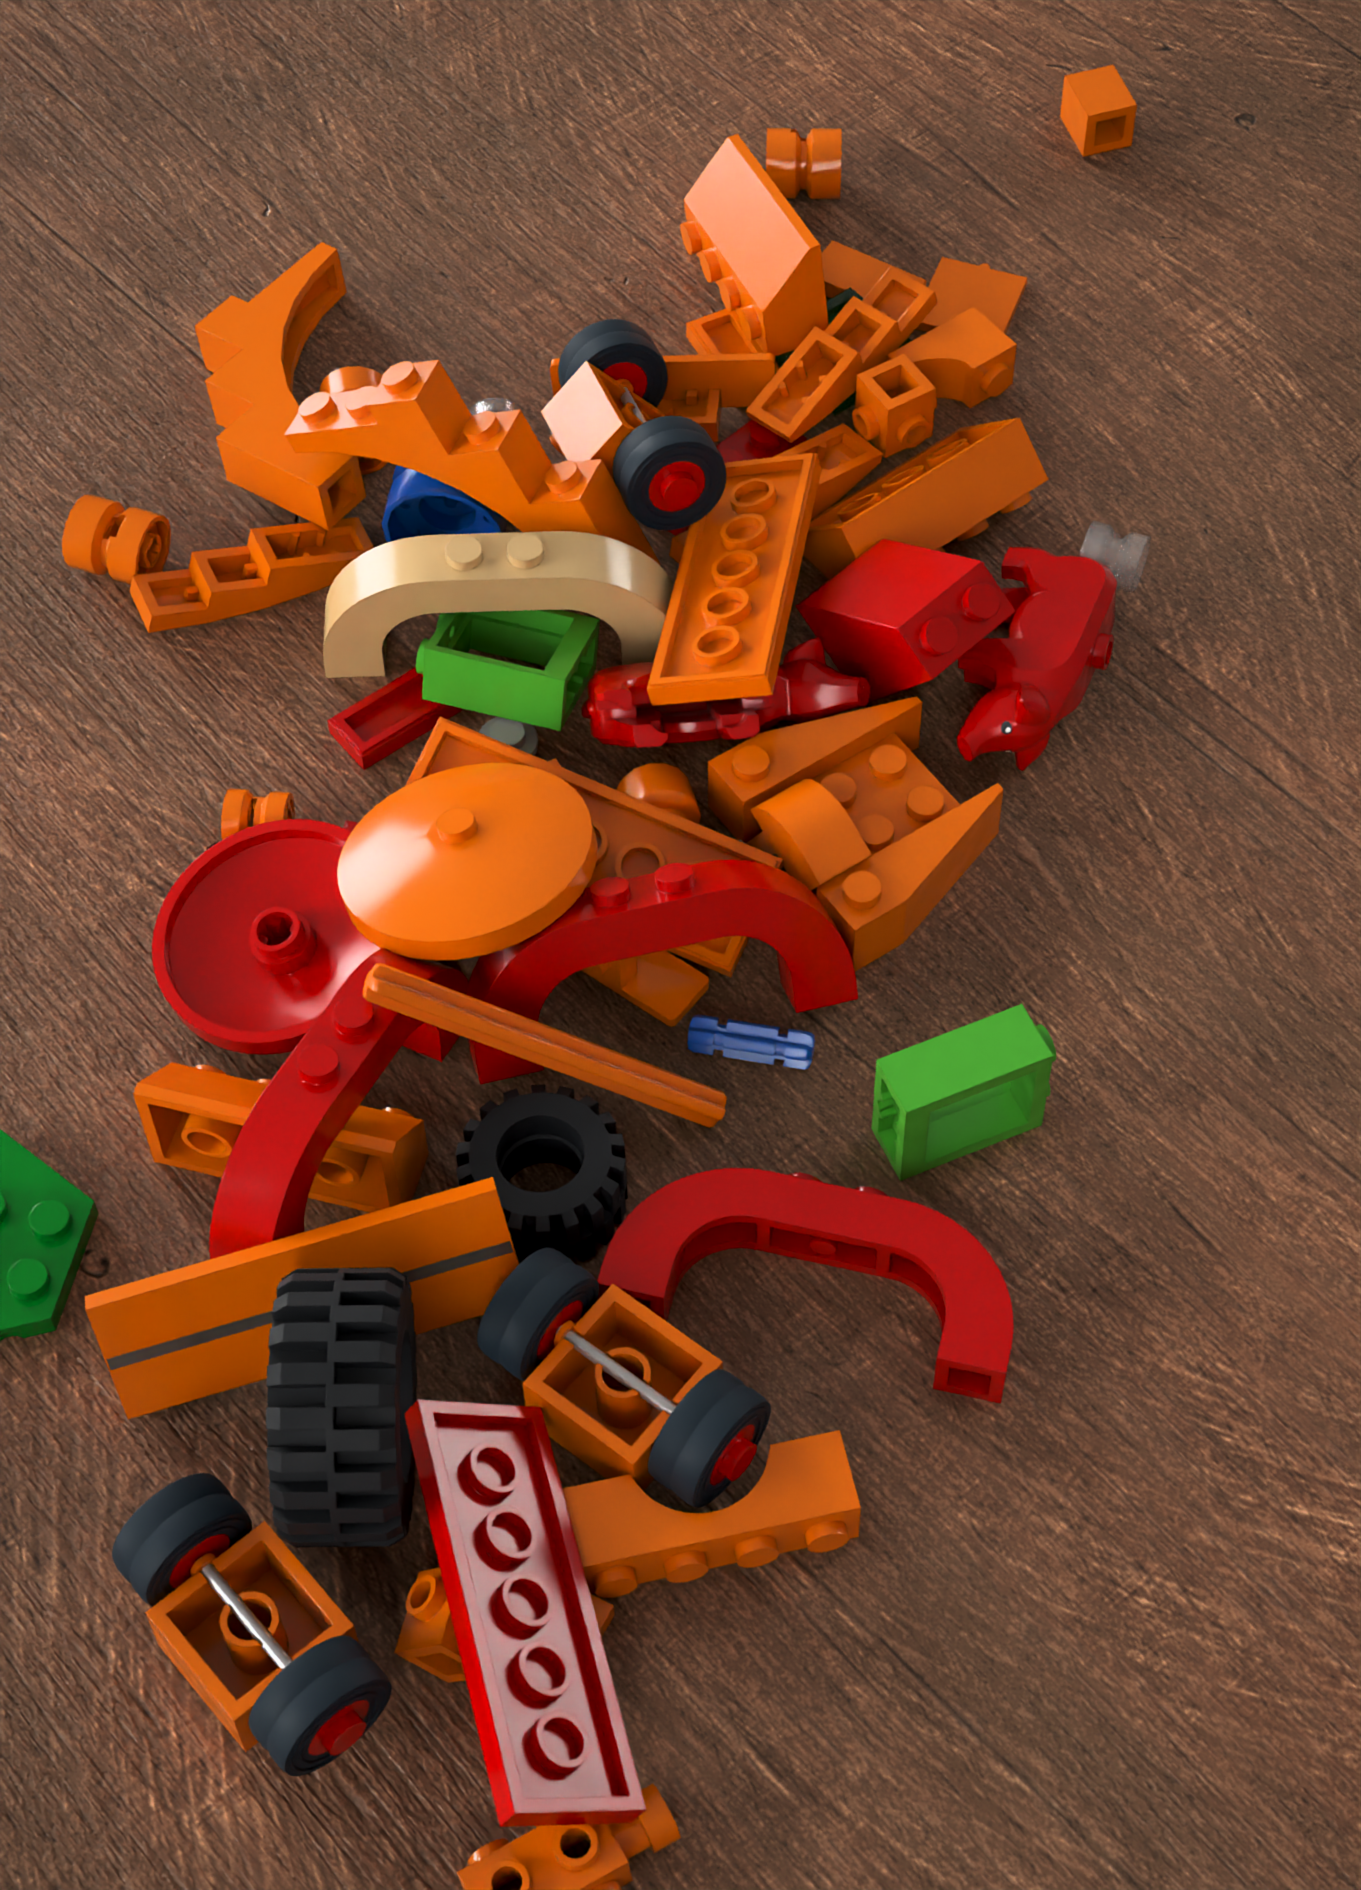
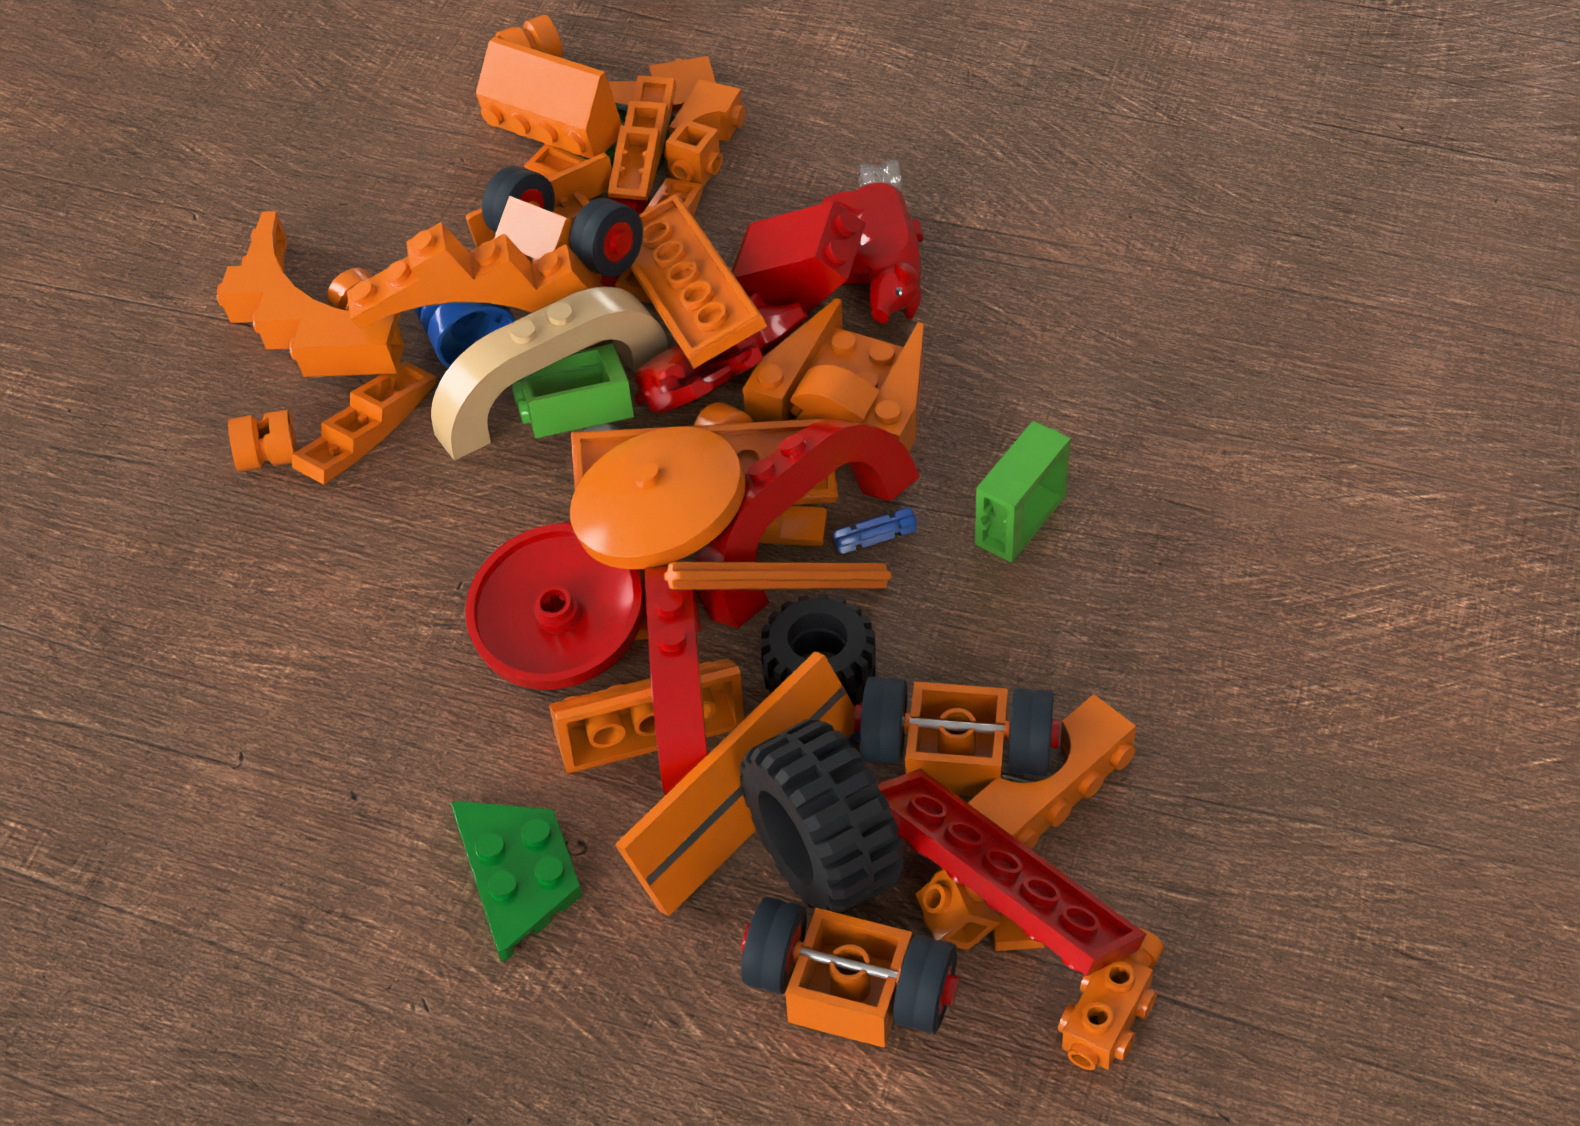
camera: 30 degrees left, 5 degrees down
orange wheel [221,788,295,840] -> none
red tile [327,667,462,770] -> none
red arch [597,1168,1014,1404] -> none
orange slope [803,417,1049,579] -> none

